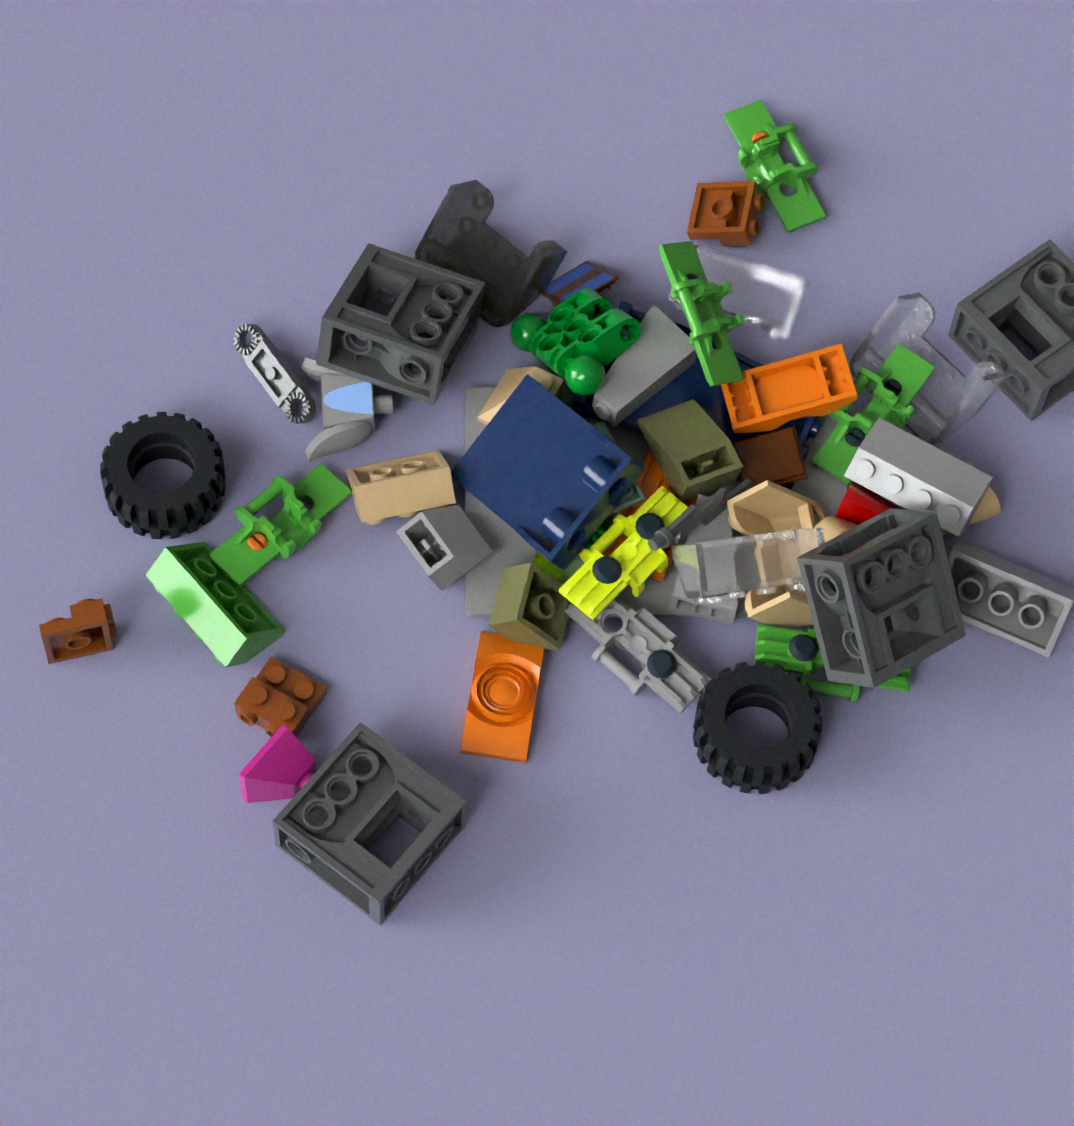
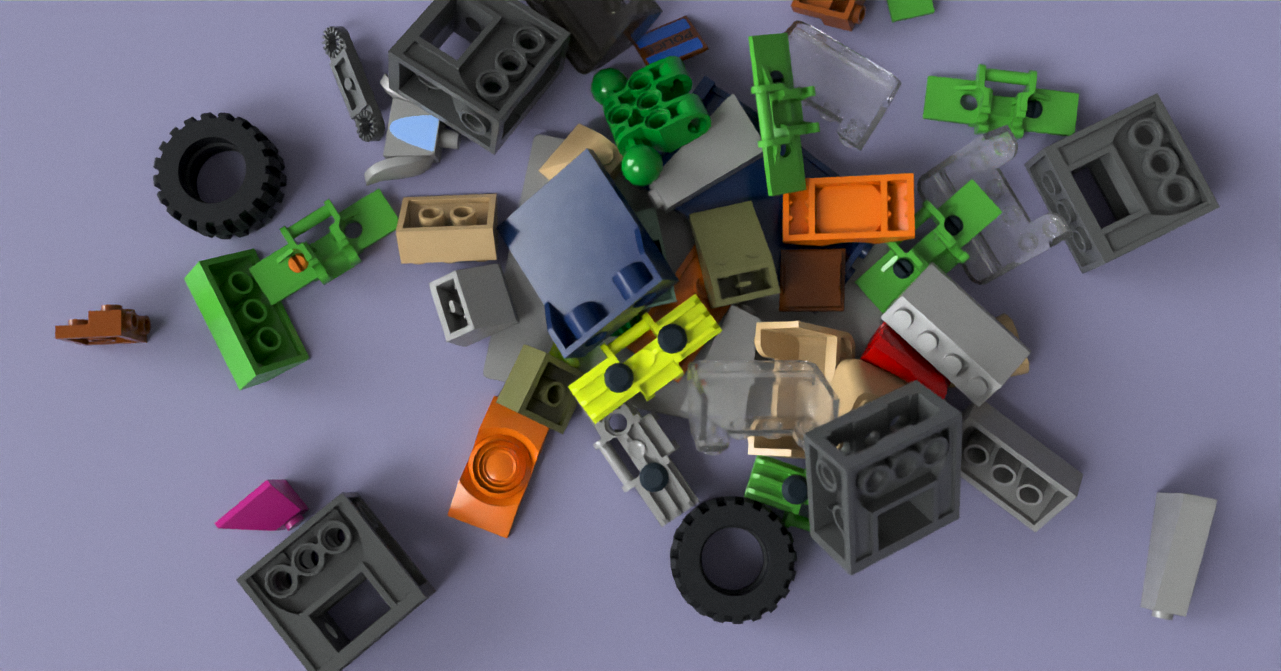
camera: 15 degrees right, 20 degrees up
dark orange plate [234,657,327,738] -> none
dark grey piece [648,478,753,551] -> none
none -> bright green piece [922,64,1079,140]

